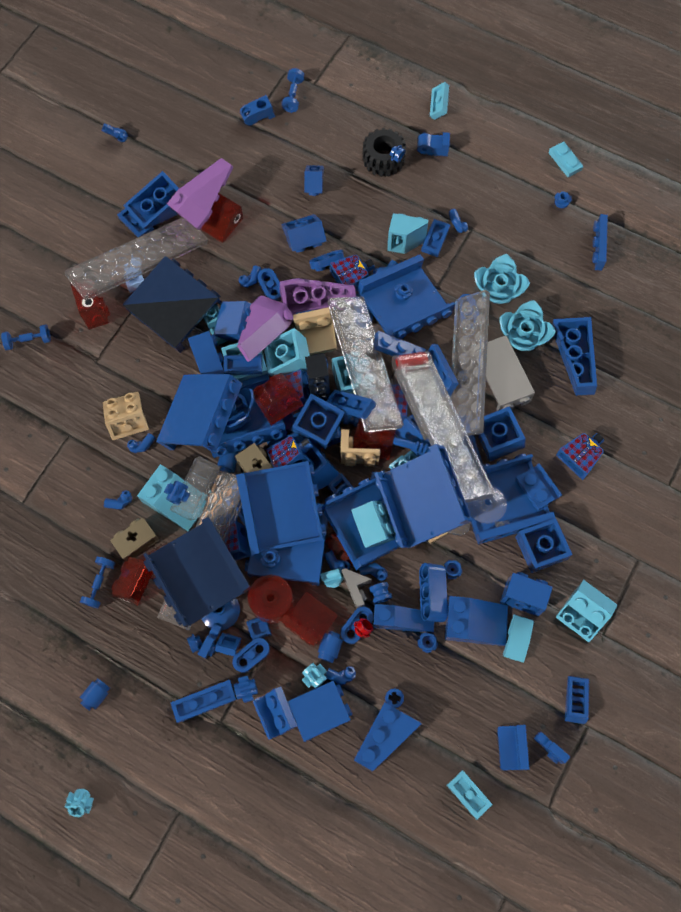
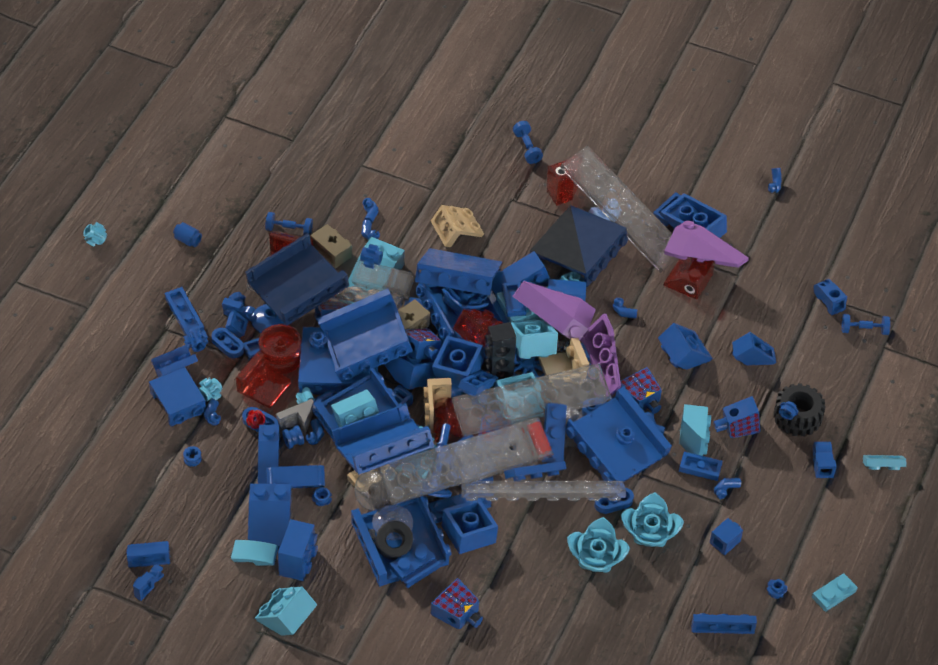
camera: 80 degrees right, 20 degrees down
blue arm [127,433,156,453] -> none
blue plate [258,268,281,301] -> none
blue plate [309,250,345,271] -> none
blue brick [318,631,343,663] -> none
blue wedge [354,702,422,771] -> none
blue plate [418,632,438,653] -> none
medium azure plate [447,770,492,820] -> none
light grey panel [470,335,535,411] -> none
blue brick [515,518,572,573] -> none
blue wedge [552,317,597,395] -> none
blue slope [565,676,589,724] -> none
none -> blue arm [362,198,379,223]
none -> black tyre [375,520,413,560]
none -> blue brick [710,518,743,555]
none -> blue torso [713,396,760,438]

